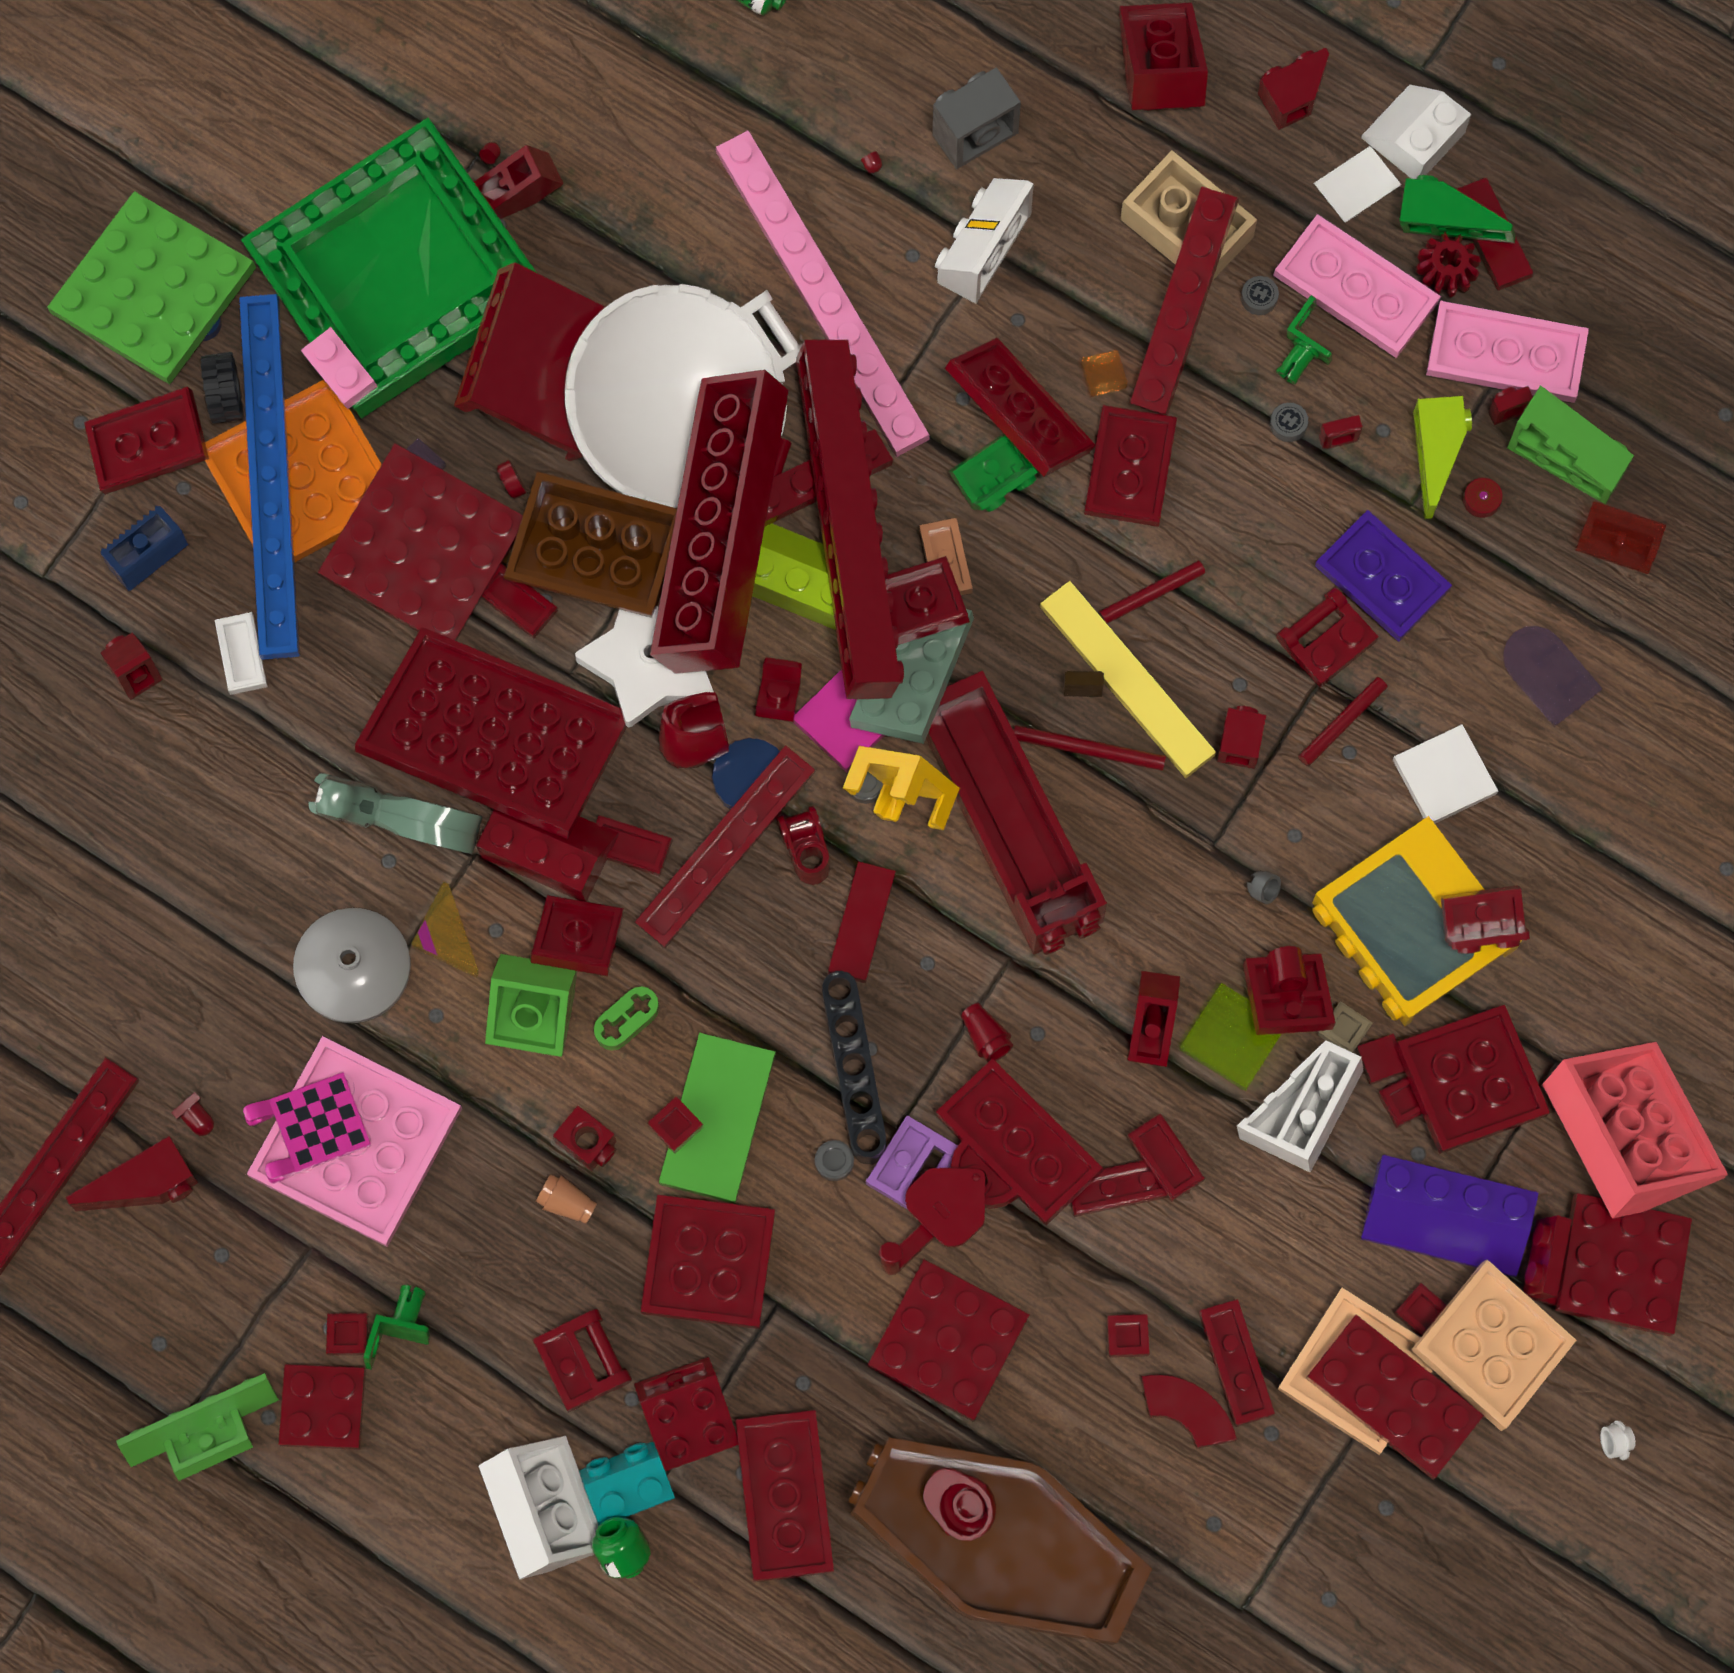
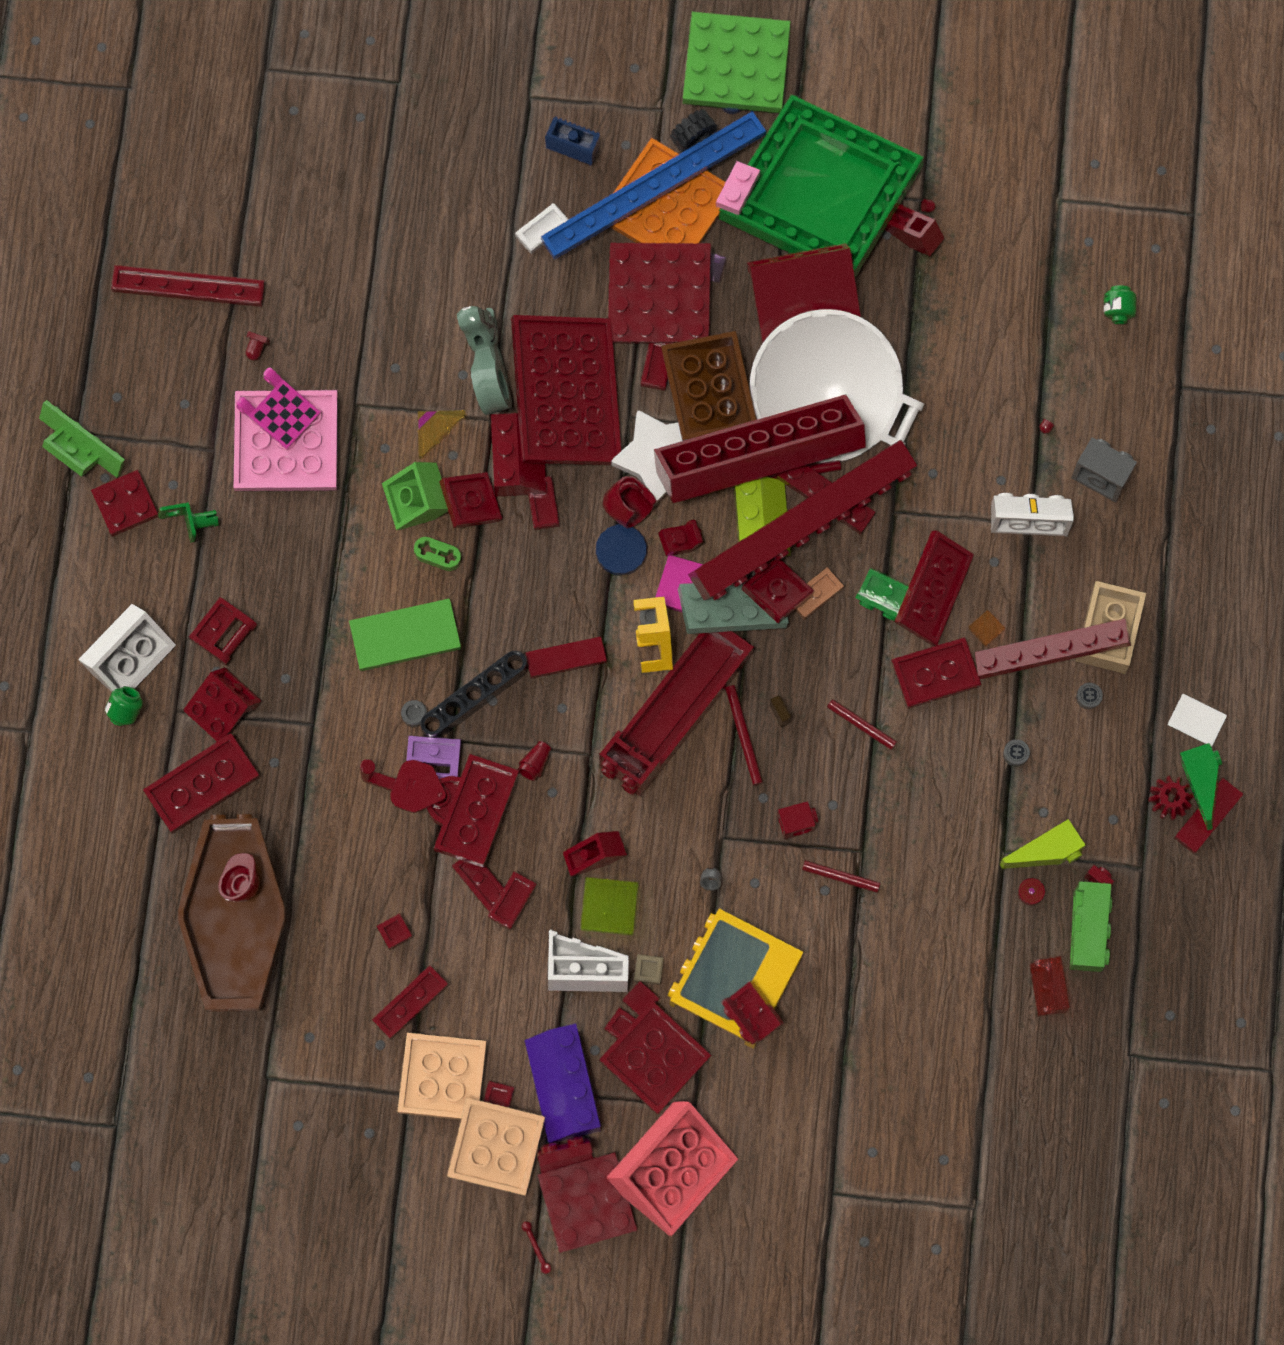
camera: 60 degrees right, 0 degrees up
dark red slope [65,1136,198,1211] -> none
dark red tile [84,386,209,494] -> none
dark red slope [100,632,163,700] -> none
light grey dish [293,908,411,1023] -> none
dark red tile [326,1313,369,1355] -> none
dark red tile [497,459,527,499] -> none
nougat cone [535,1174,597,1224] -> none
dark red brick [553,1105,617,1172] -> none
teal bracket [579,1442,675,1525] -> none
dark red plate [635,745,816,948] -> none
dark red plate [641,1195,775,1329] -> none
dark red plate [647,1096,704,1154] -> none
bright pink plate [716,131,929,457] -> none
dark red piece [777,805,830,885] -> none
dark red plate [868,1260,1030,1422] -> none
light yellow tile [1040,581,1216,779] -> none
dark red slope [1119,2,1208,110] -> none
dark red tile [1141,1375,1237,1449] -> none
dark red plate [1243,946,1336,1035] -> none
dark red slope [1258,47,1329,130] -> none
bright pink plate [1273,214,1441,358] -> none
green bracket [1276,295,1332,385] -> none
dark red plate [1276,587,1379,688] -> none
dark red plate [1306,1314,1484,1480] -> none
dark purple plate [1315,510,1452,642] -> none
dark red tile [1319,415,1363,449] -> none
white slope [1361,85,1471,179] -> none
white tile [1393,725,1498,823] -> none
bright pink plate [1426,301,1589,403] -> none
clear purple window [1503,626,1603,727] -> none
white plate [1600,1420,1635,1460] -> none
none -> dark red hinge [521,1221,551,1274]

